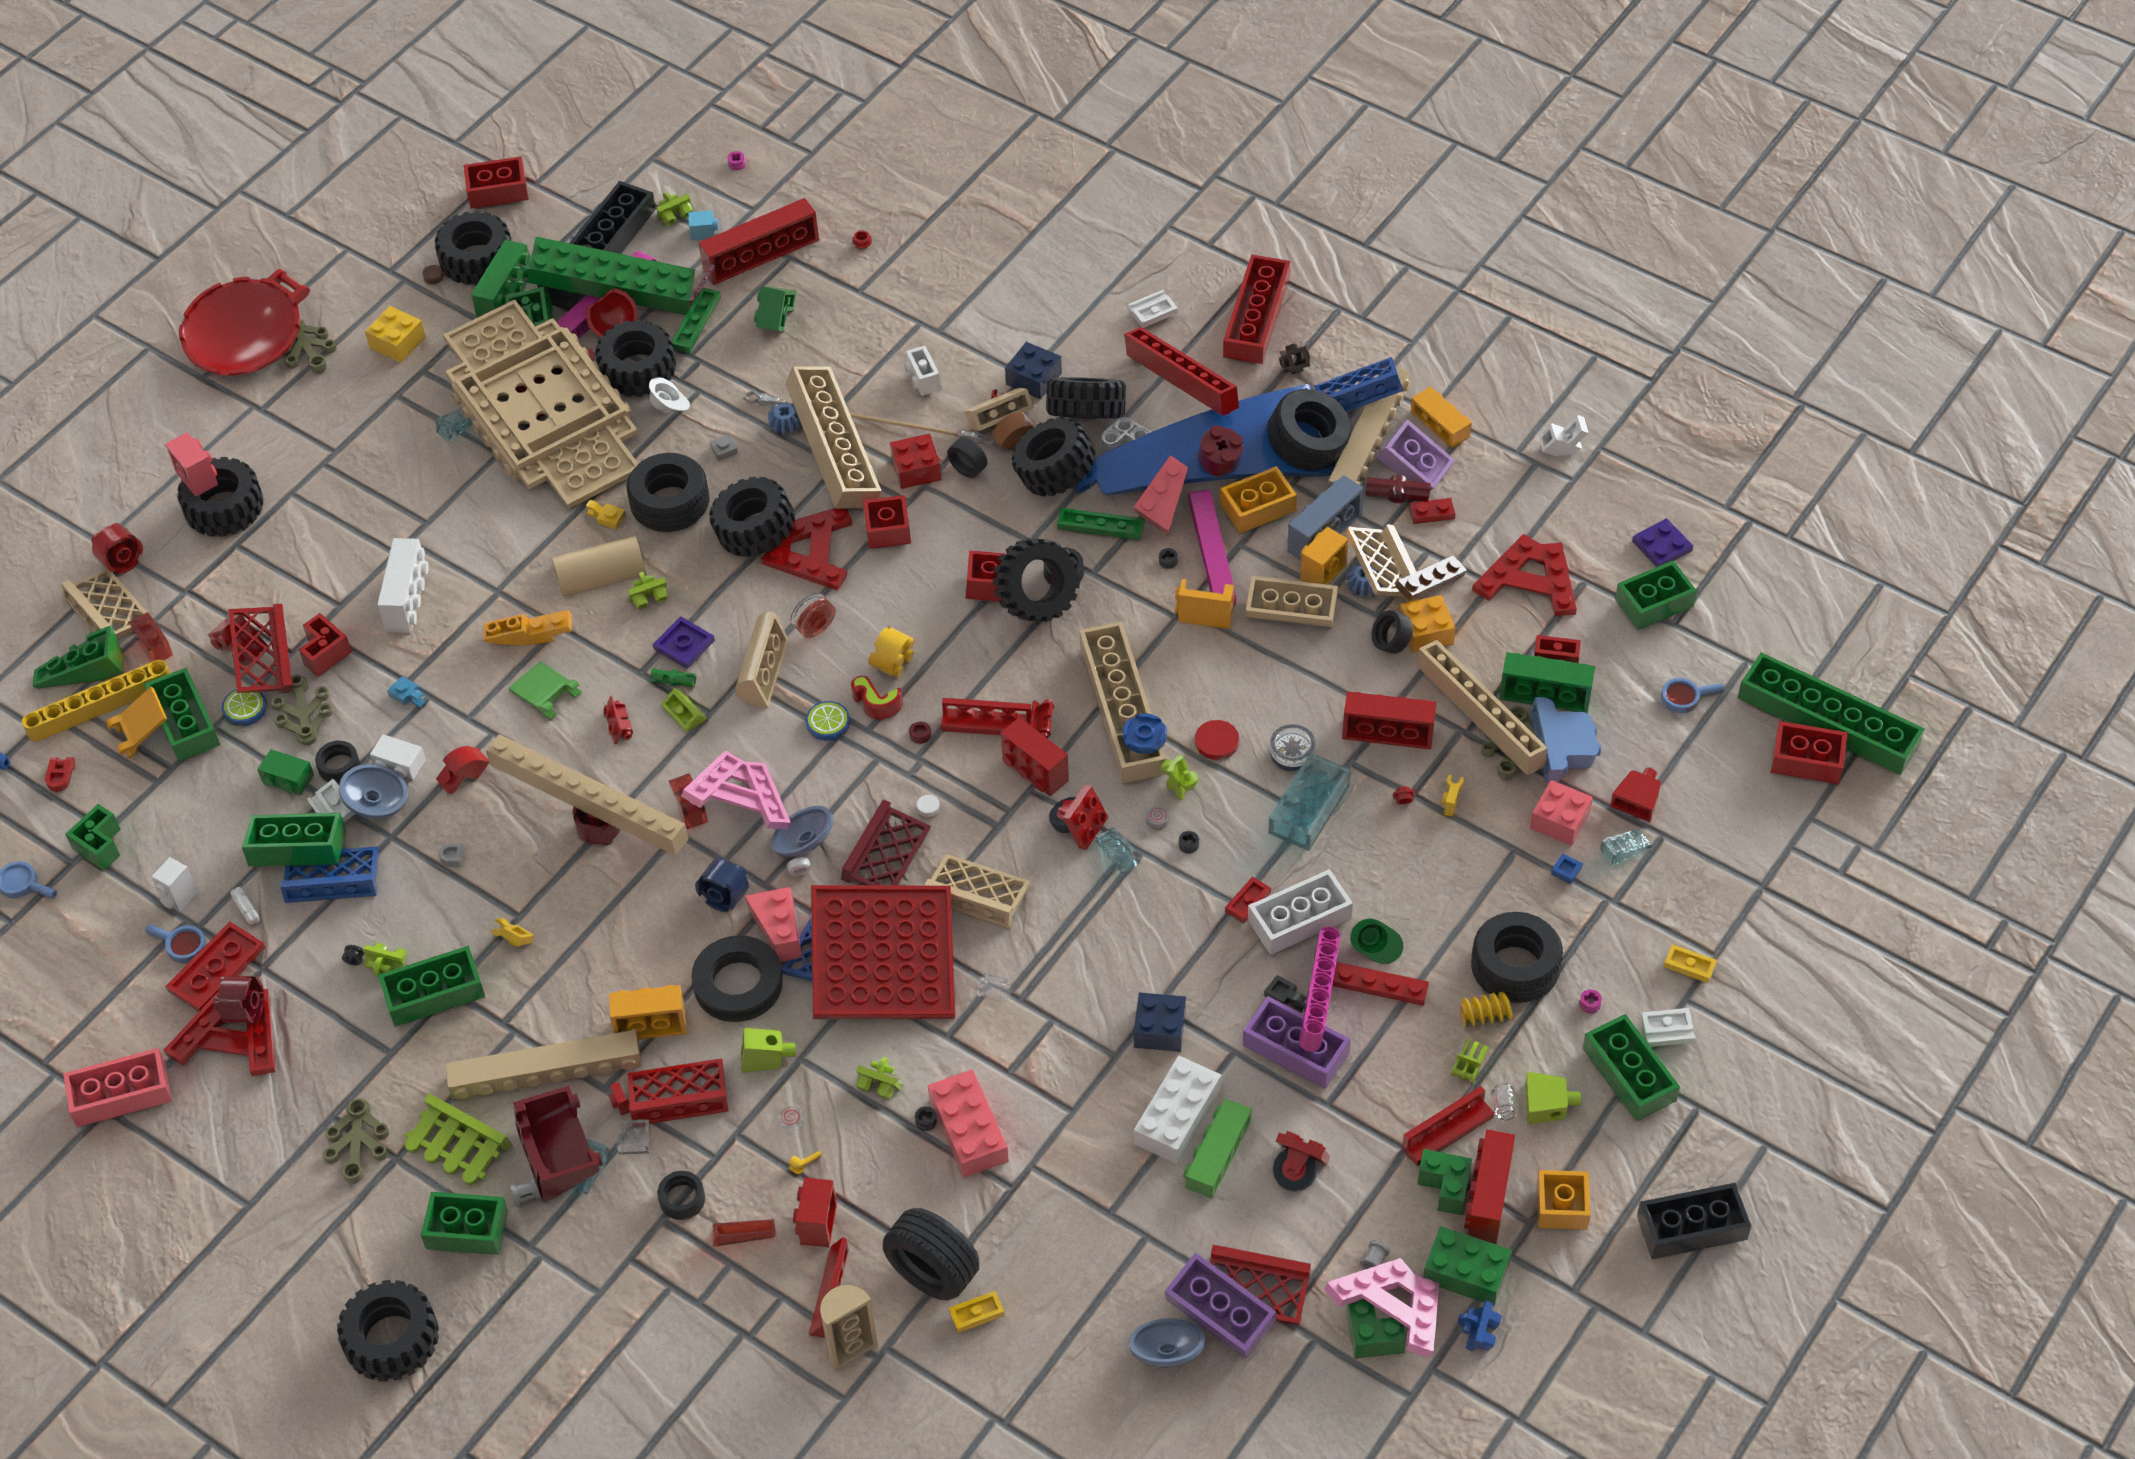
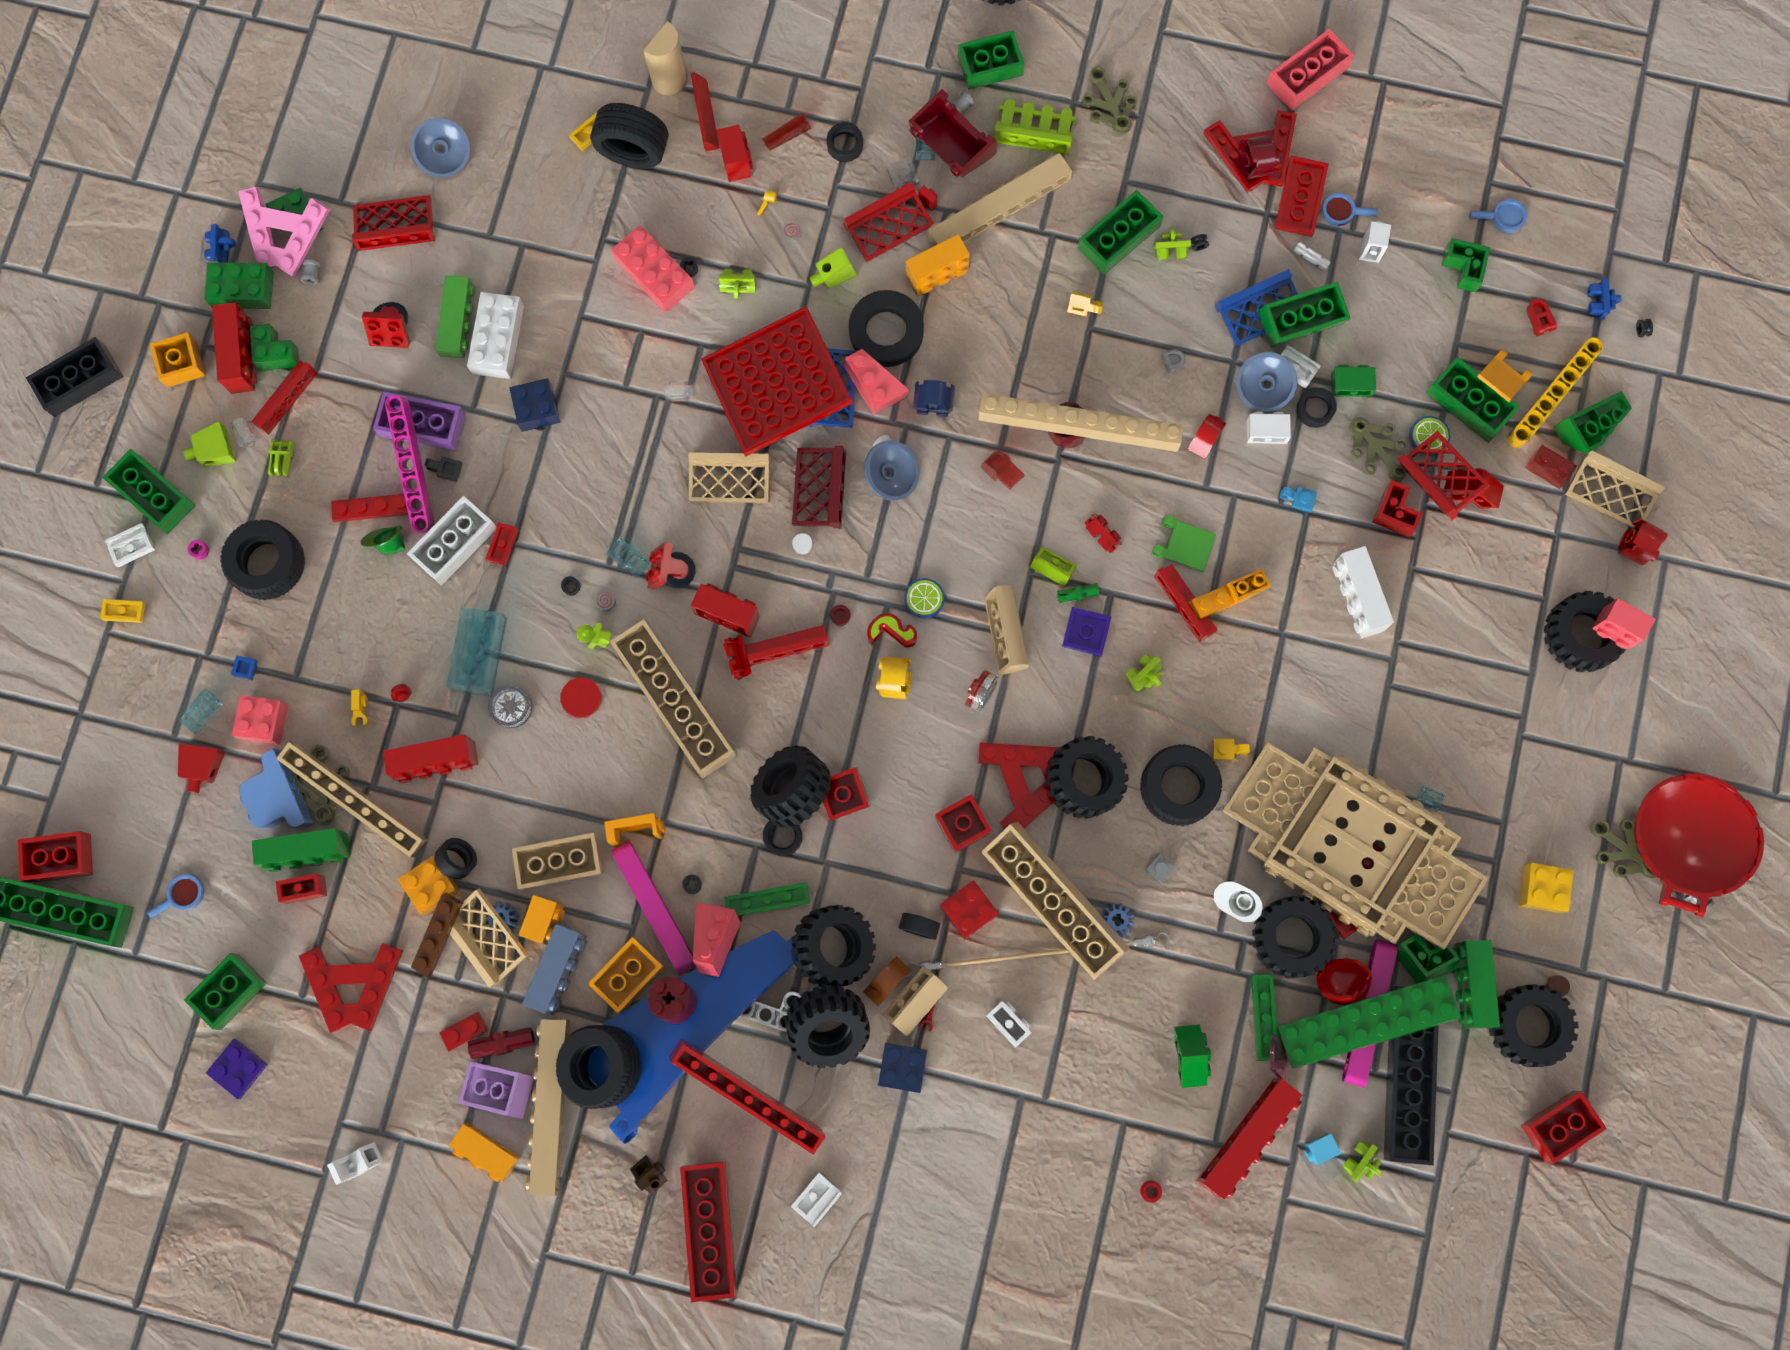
camera: 160 degrees right, 25 degrees up
tan brick [552,536,646,596] -> none
bright pink plate [681,751,791,829] -> none
dark pink bush [727,151,746,170] -> none
blue tile [1123,714,1167,754] -> none
medium lavender brick [1165,1252,1276,1359] -> none
blue fence [1314,357,1404,412] -> none
yellow piece [1460,992,1512,1028] -> none
none -> red fence [1154,564,1218,642]

